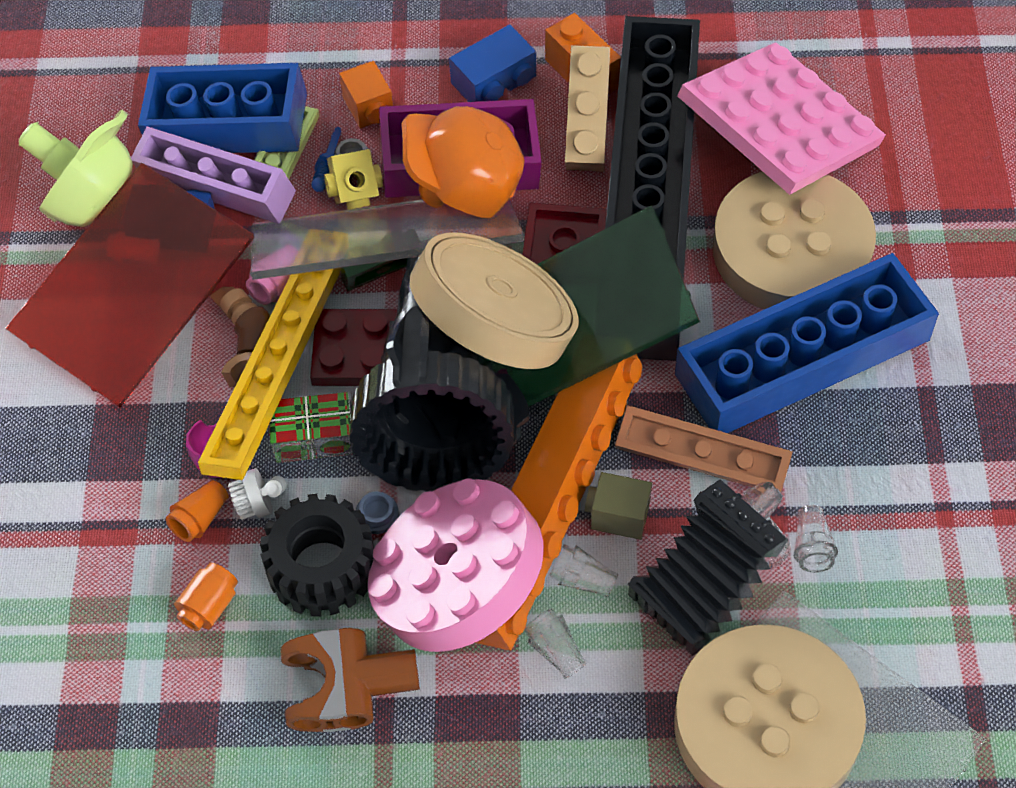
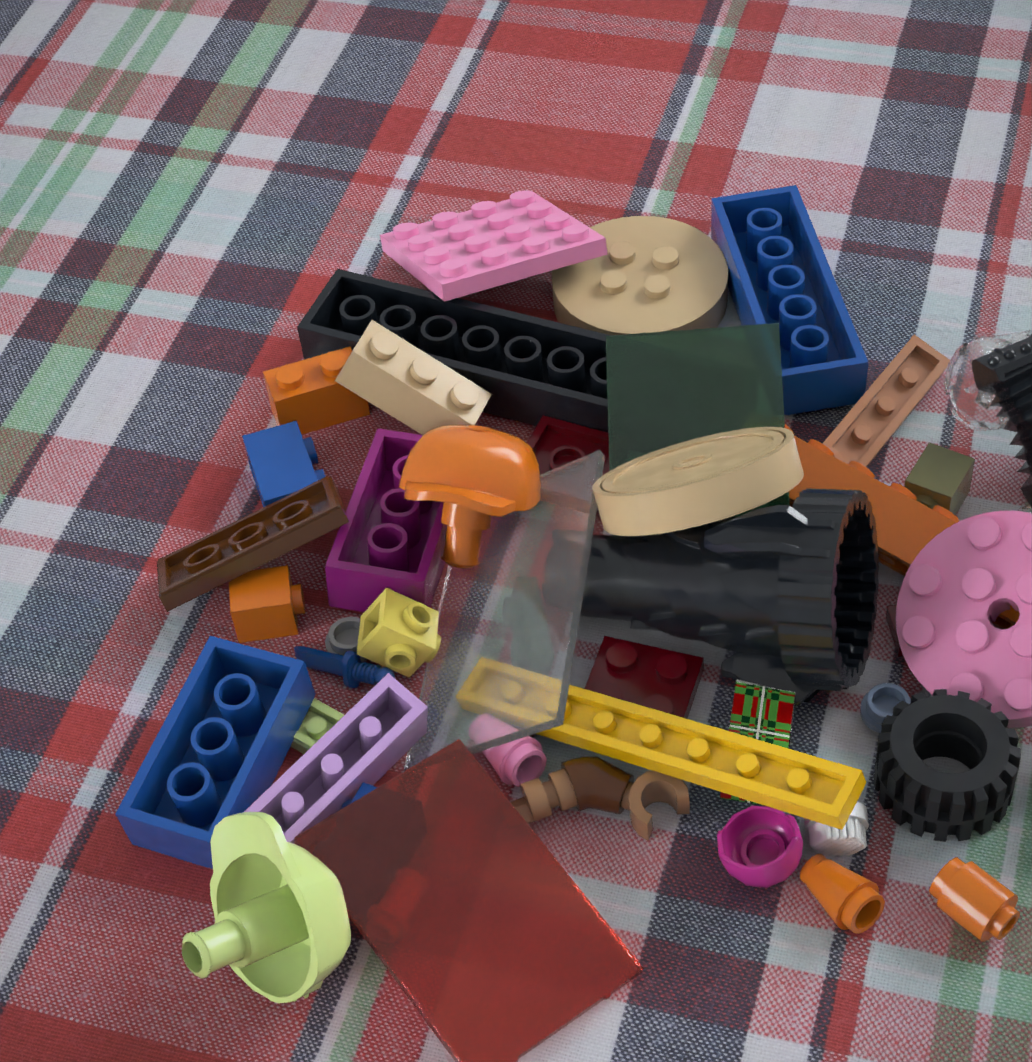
camera: 70 degrees left, 10 degrees down
none -> reddish brown tile [157,476,349,612]

